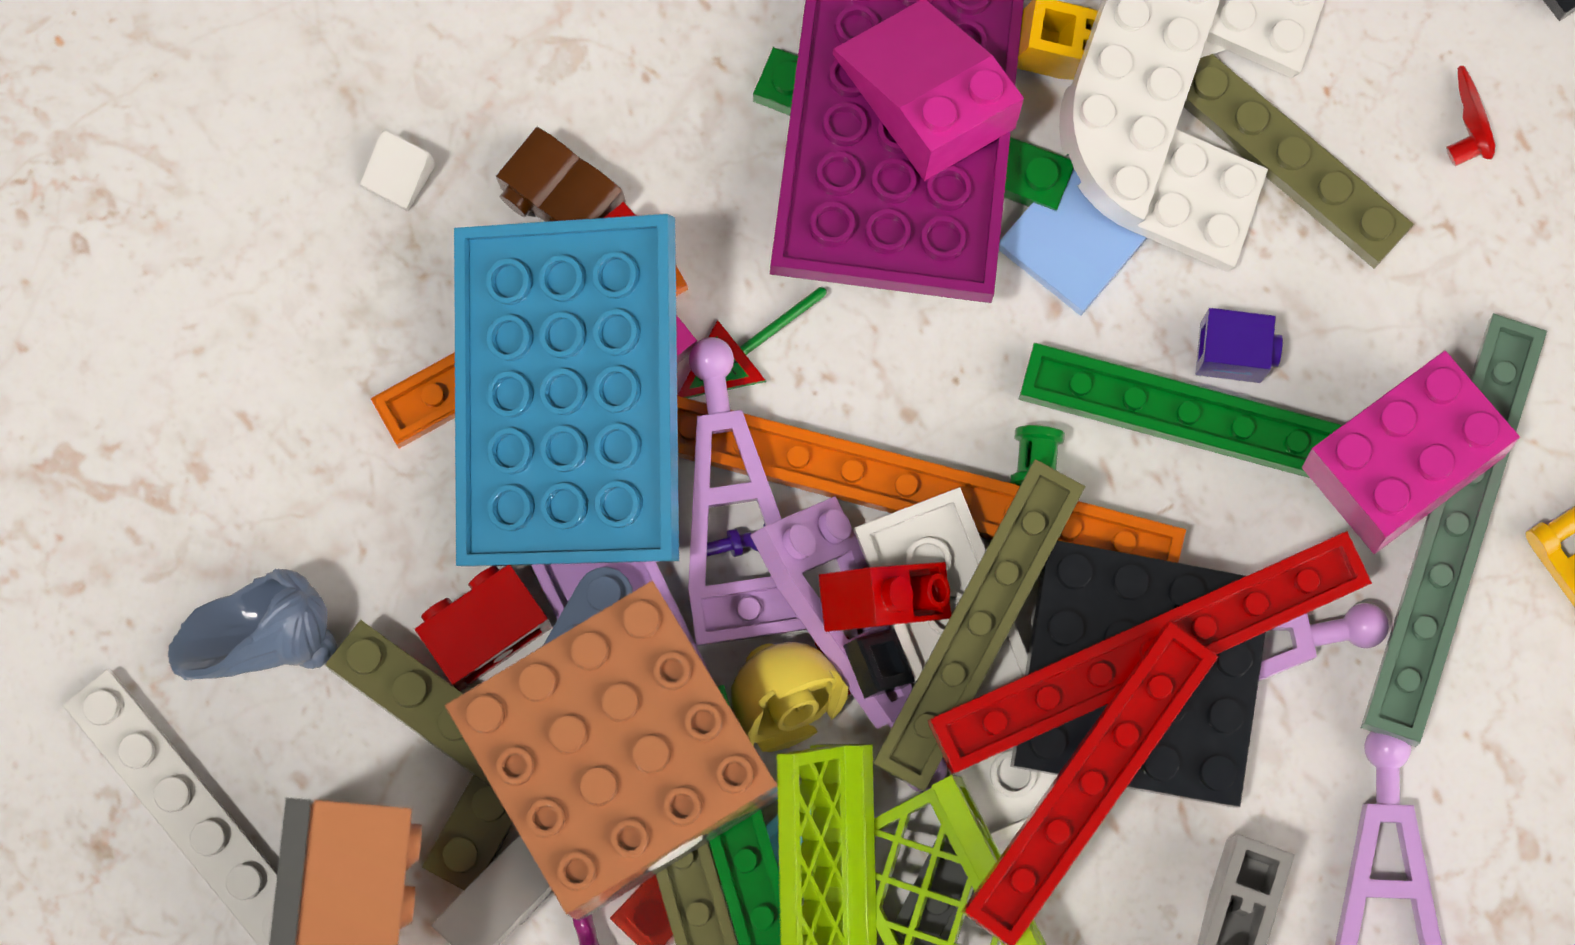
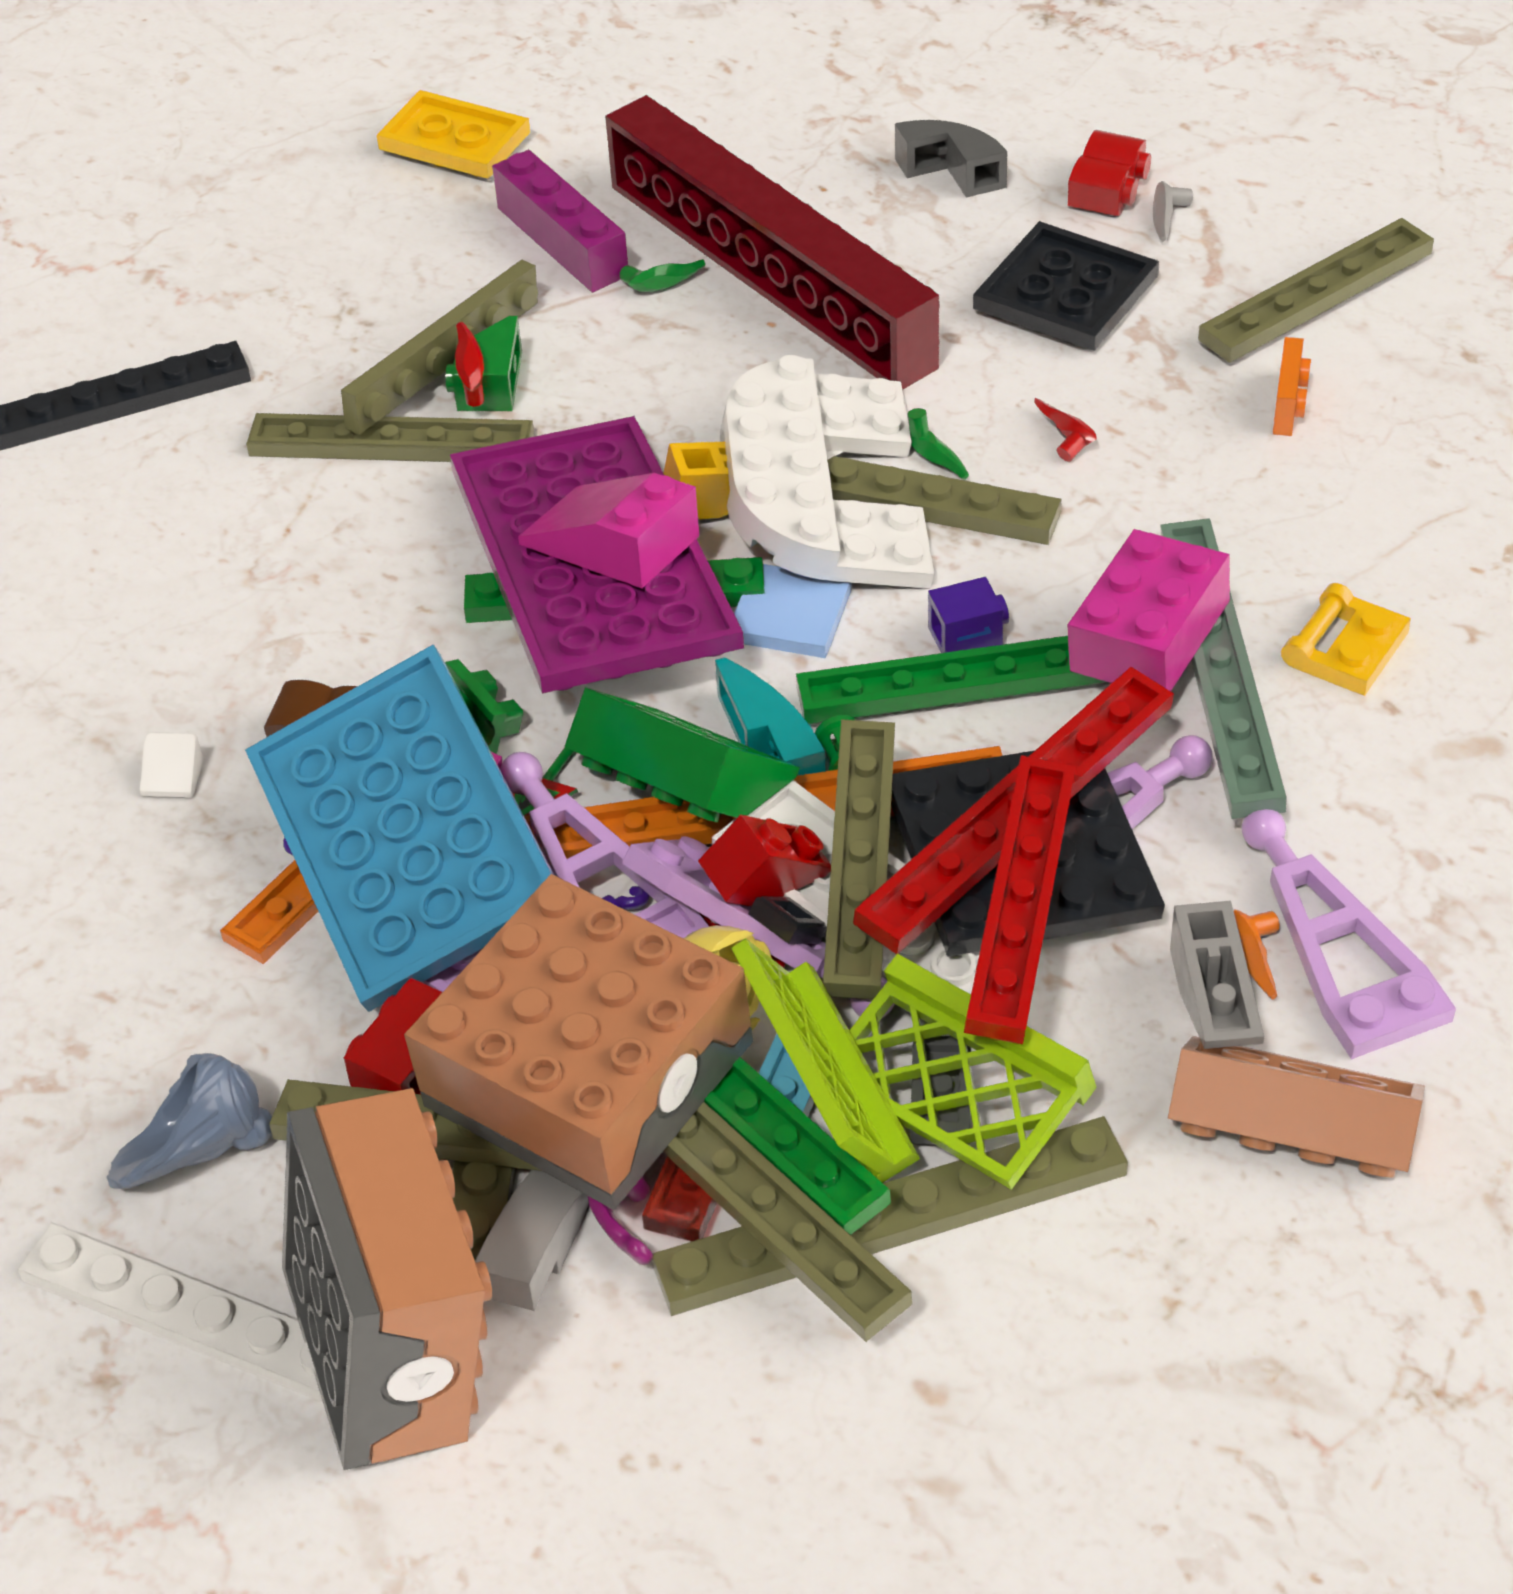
camera: 20 degrees left, 30 degrees down
none -> green hips [445,659,523,754]
none -> green slope [564,687,800,822]
none -> teal slope [715,657,826,776]
none -> green bar [907,408,969,480]
none -> orange bar [1234,909,1280,1000]

